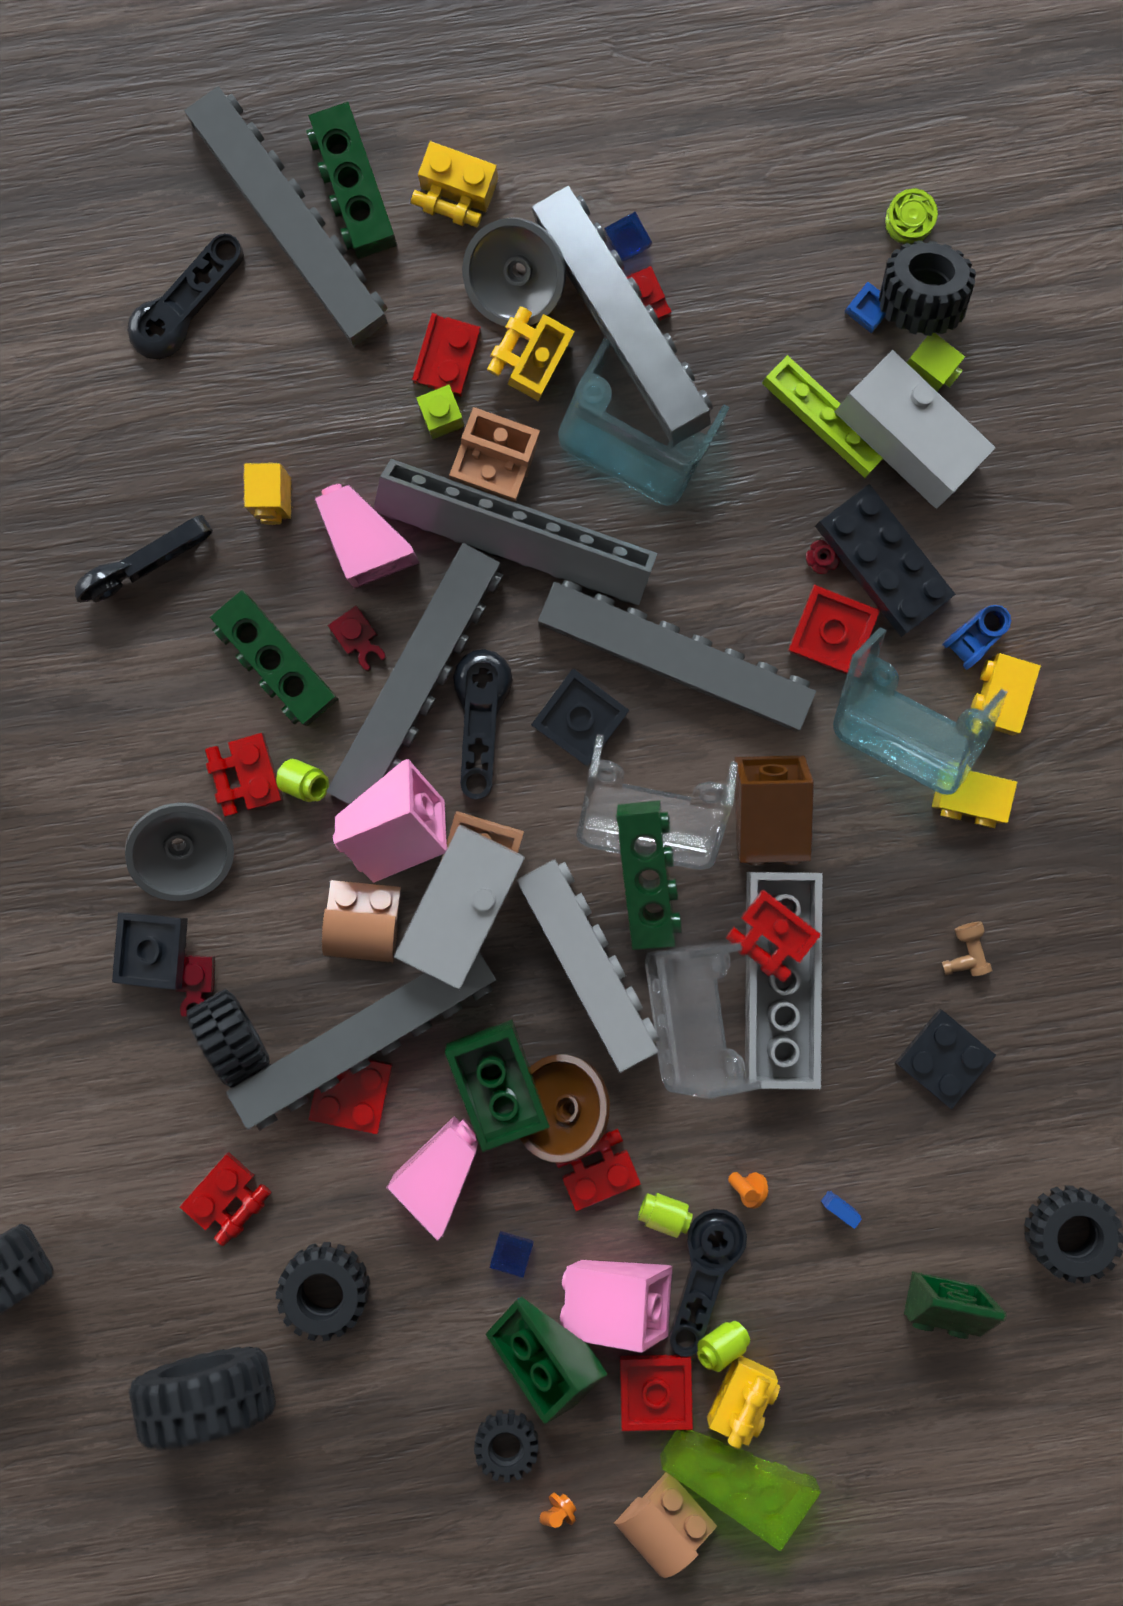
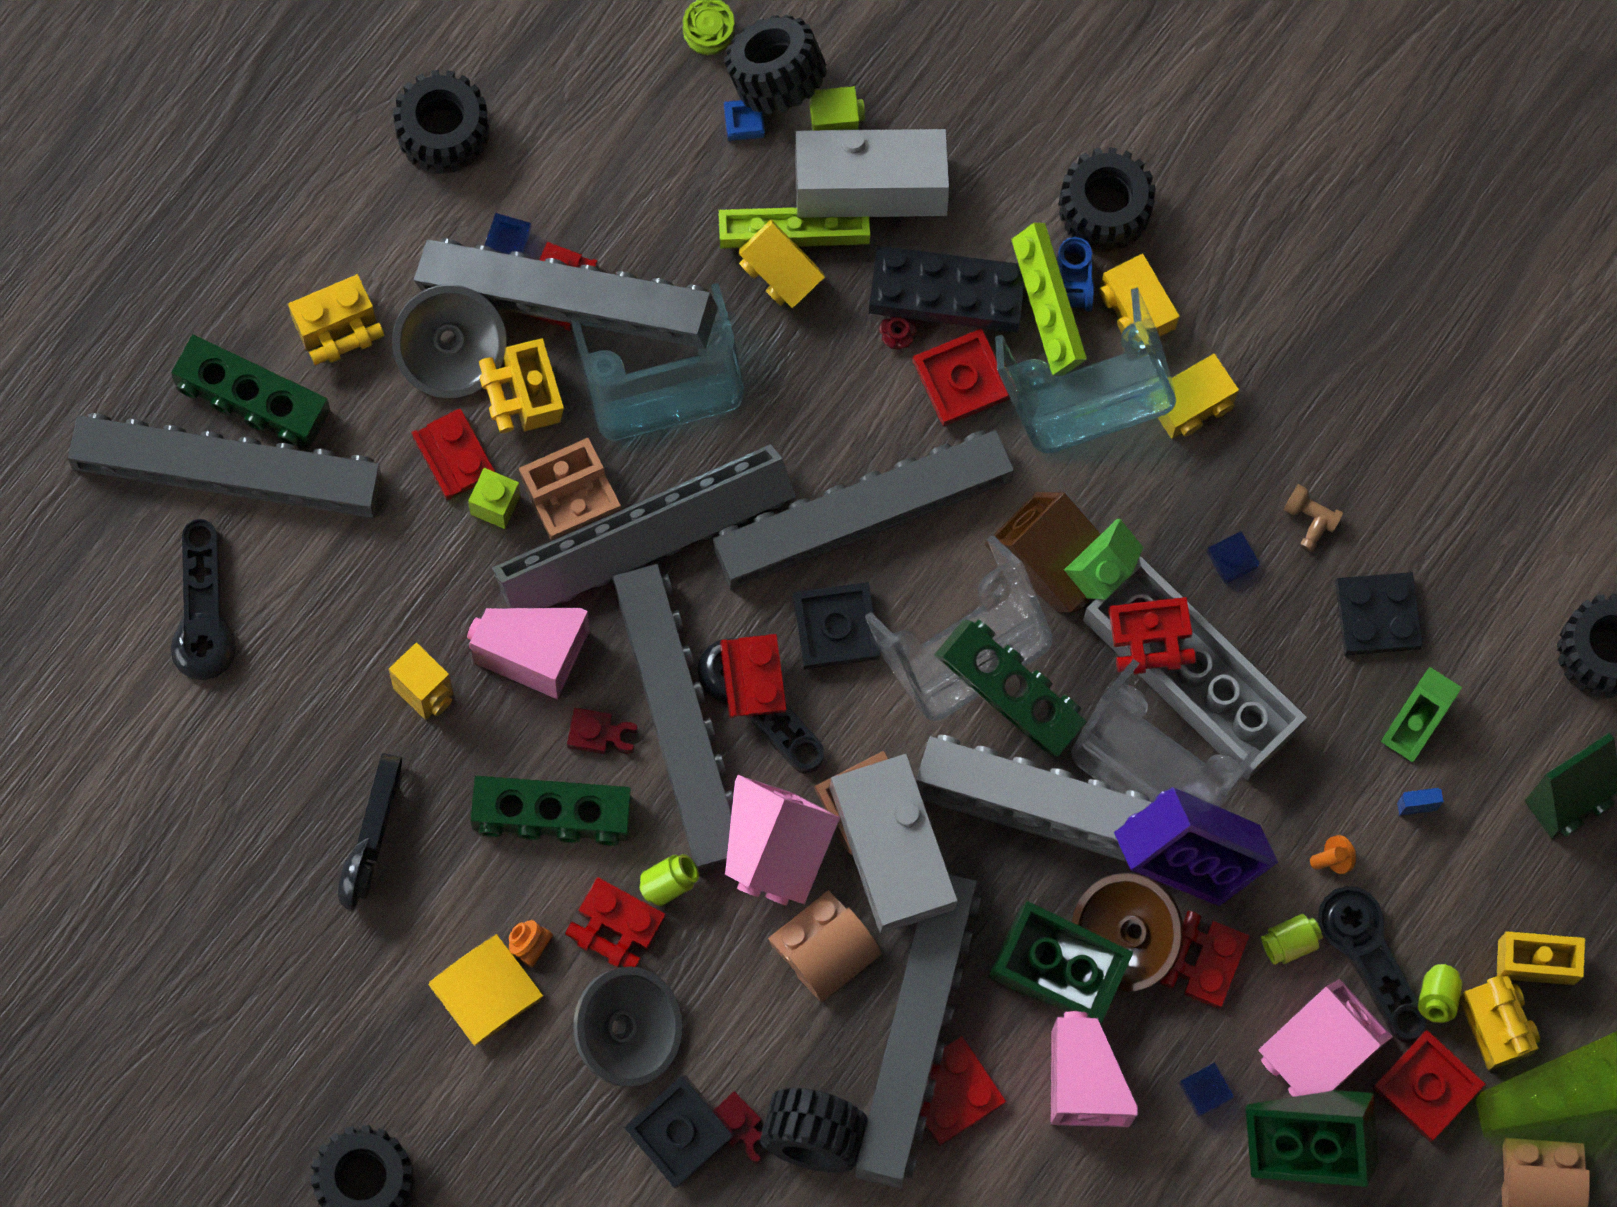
camera: 50 degrees left, 15 degrees down
none -> black tyre [393,70,489,174]
none -> yellow slope [428,934,543,1046]
none -> orange plate [509,920,553,968]
none -> red plate [720,634,786,718]
none -> yellow brick [739,219,825,308]
none -> lime plate [1011,223,1087,376]
none -> black tyre [1058,147,1156,251]
none -> bright green slope [1064,519,1144,600]
none -> dark purple brick [1114,787,1278,906]
none -> clear blue plate [1207,531,1260,584]
none -> bright green slope [1380,667,1462,762]
none -> yellow brick [1497,931,1585,985]

